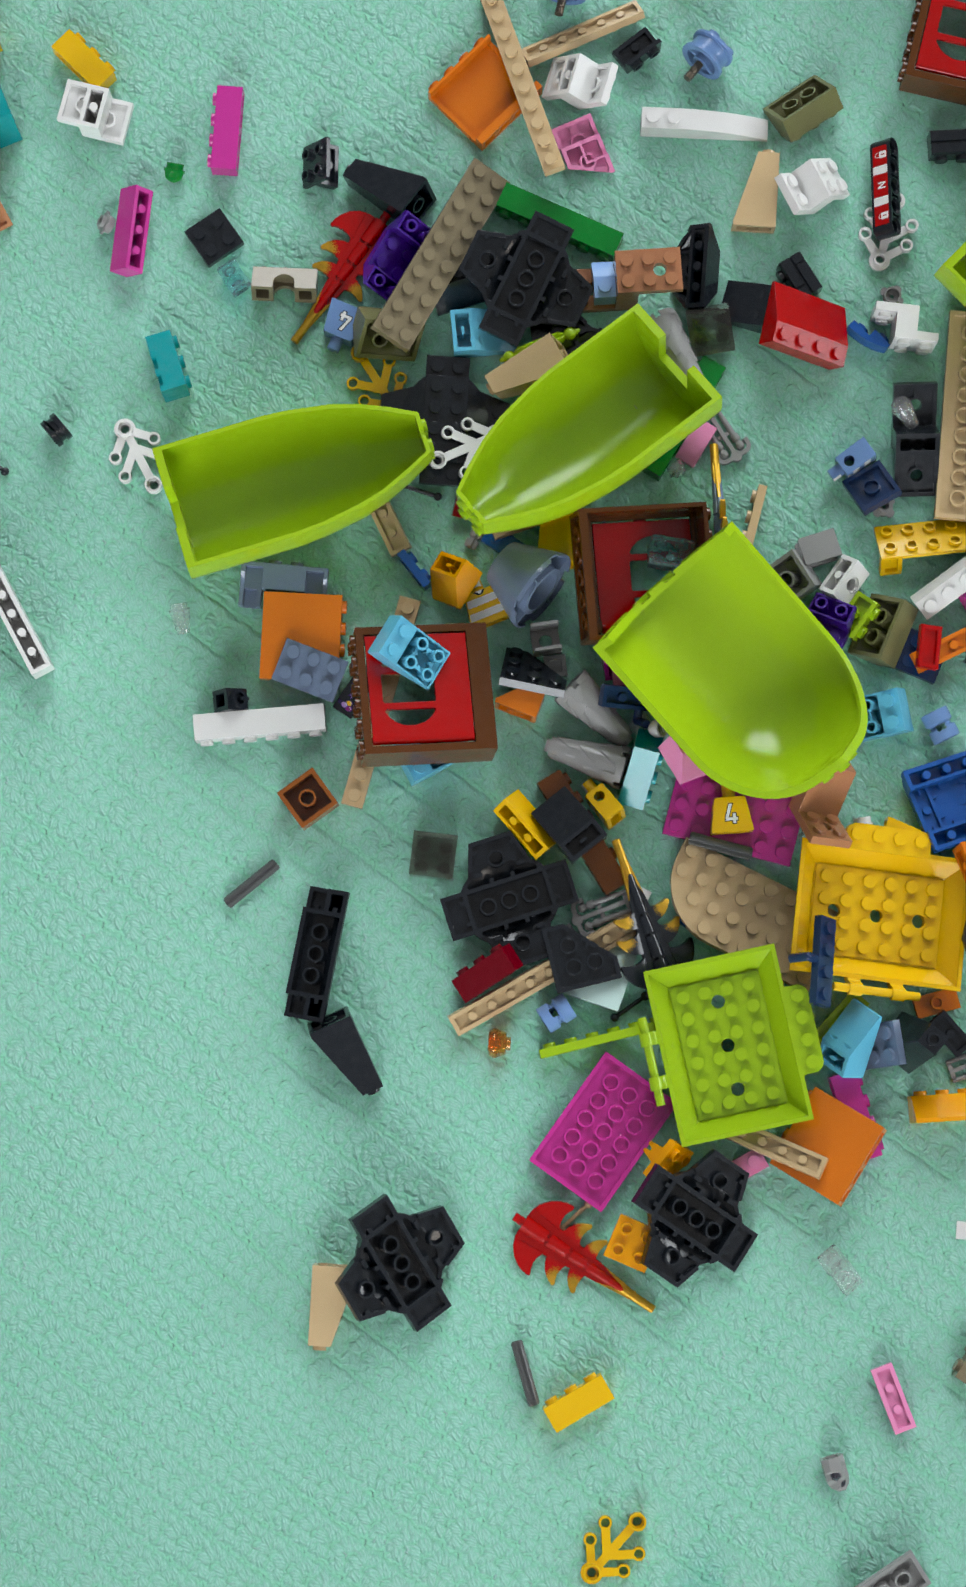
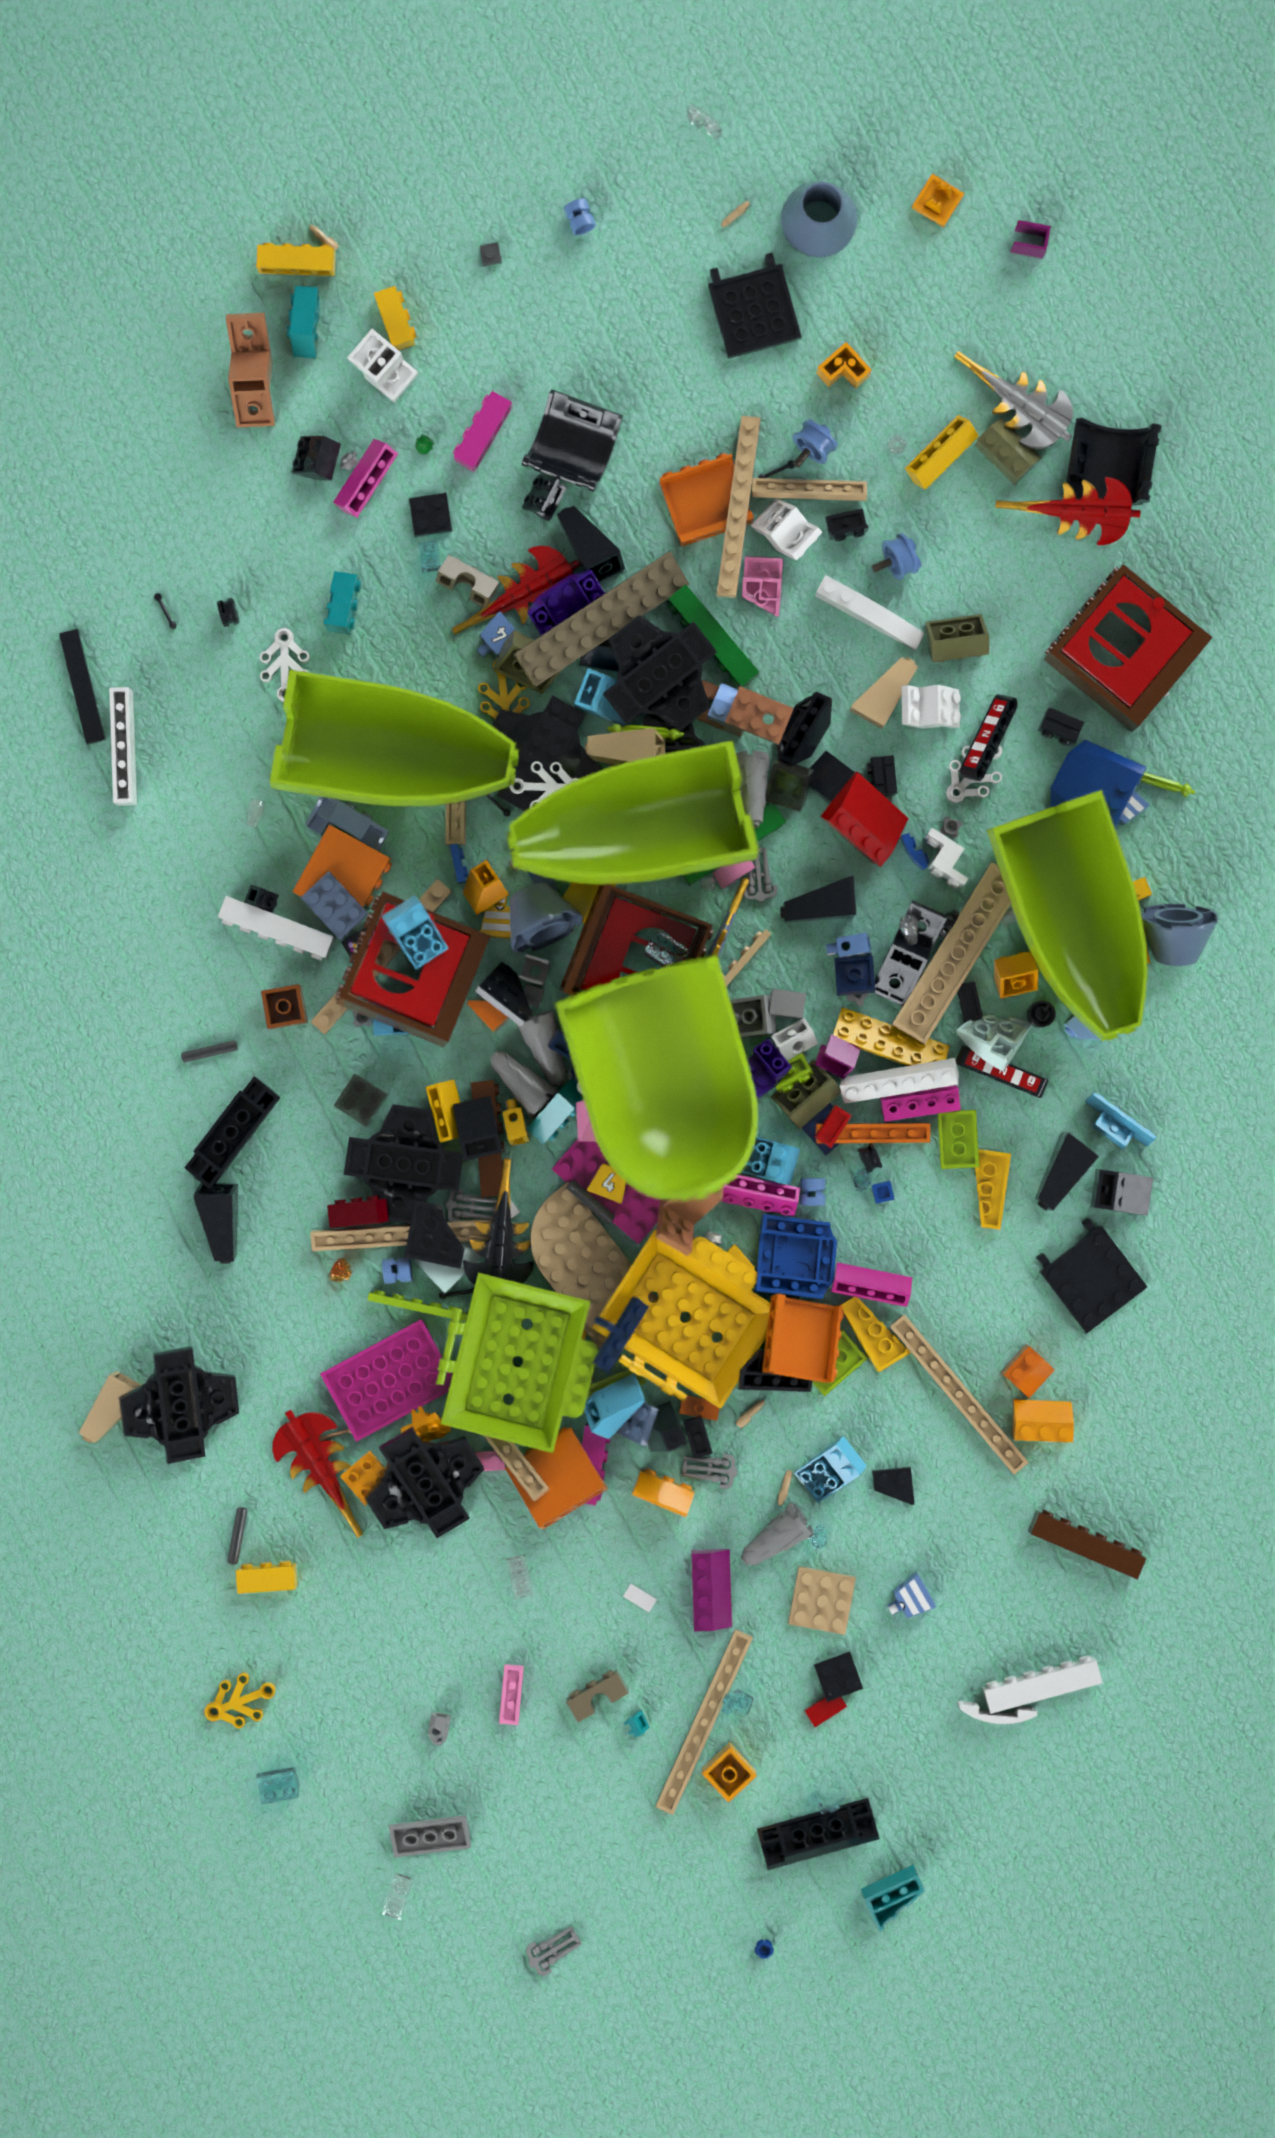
camera: 30 degrees right, 5 degrees up
none -> black slope [291,435,341,481]
none -> light grey plate [353,1011,373,1027]
none -> black hinge [522,389,623,492]
none -> dark pink brick [721,1175,800,1216]
none -> black hinge [758,460,795,478]
none -> black slope [780,876,856,923]
none -> magenta piece [815,1035,860,1079]
none -> black gear [939,909,959,937]

